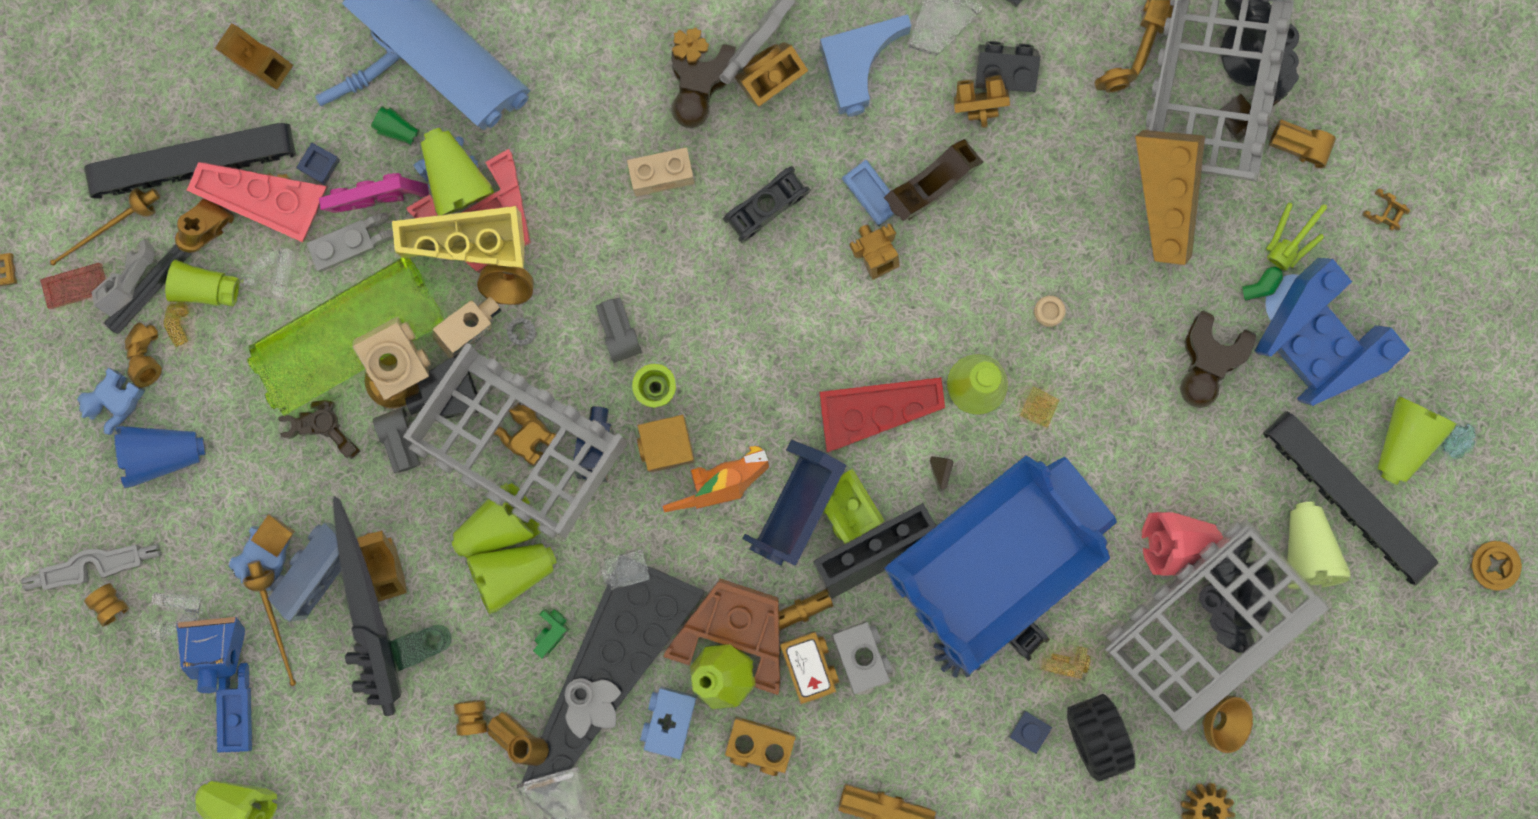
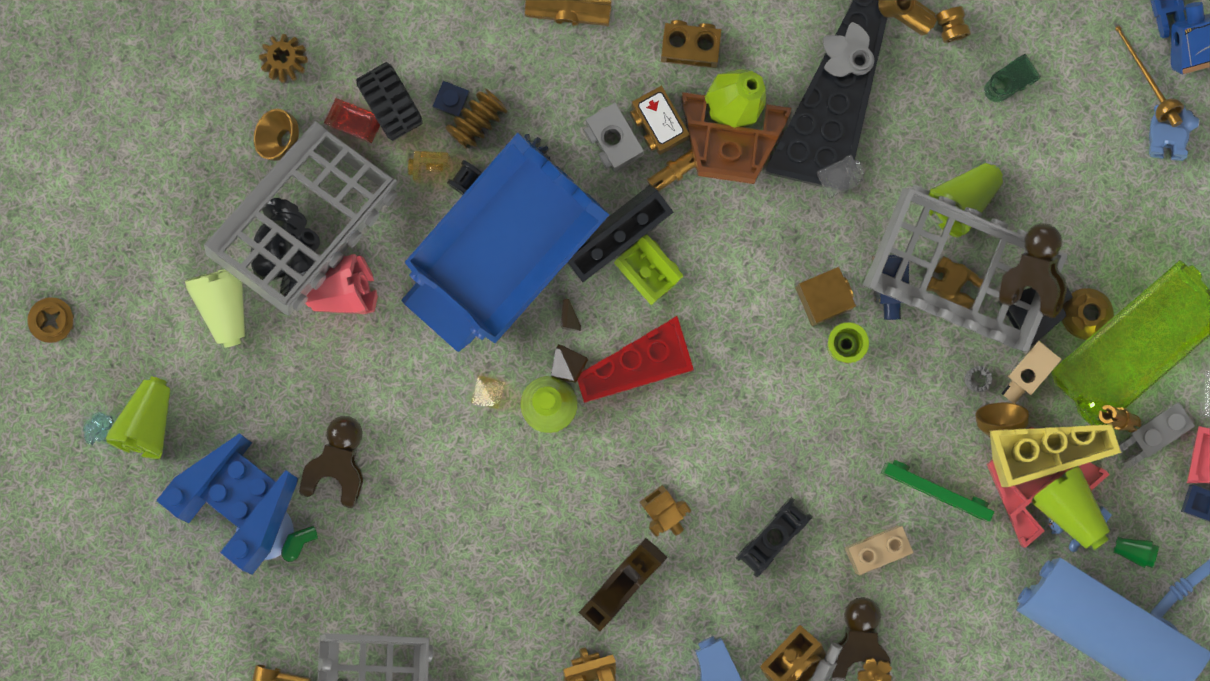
camera: 170 degrees right, 0 degrees up
pearl gold slope [251,514,295,557] -> none
sand blue slope [268,522,341,622] -> none
dark brown piece [278,400,361,459] -> none
dark pink wing [319,173,429,213] -> none
black piece [333,496,402,716] -> none
tan brick [352,316,431,400] -> none
pearl gold brick [357,530,407,602] -> none
dark grey piece [373,408,421,474] -> none
lime cone [466,543,557,615] -> none
green bracket [533,609,570,659] -> none
dark grey piece [596,298,642,363] -> none
medium blue brick [640,686,697,759] -> none
orange animal [662,446,769,513] -> none
dark blue panel [742,439,847,566] -> none
medium blue tile [842,160,895,226] -> none
tan tile [1034,296,1066,327] -> none
pearl gold wedge [1135,130,1205,265] -> none
black beam [1263,411,1438,586] -> none
lime plant [1266,202,1327,271] -> none
pearl gold piece [1363,189,1410,231] -> none
none -> clear red tile [324,98,380,144]
none -> pearl gold piece [445,88,508,150]
none -> dark brown slope [551,344,588,383]
none -> green plate [881,460,995,522]
none -> dark brown piece [999,223,1067,318]
none -> pearl gold pin [1099,405,1141,433]

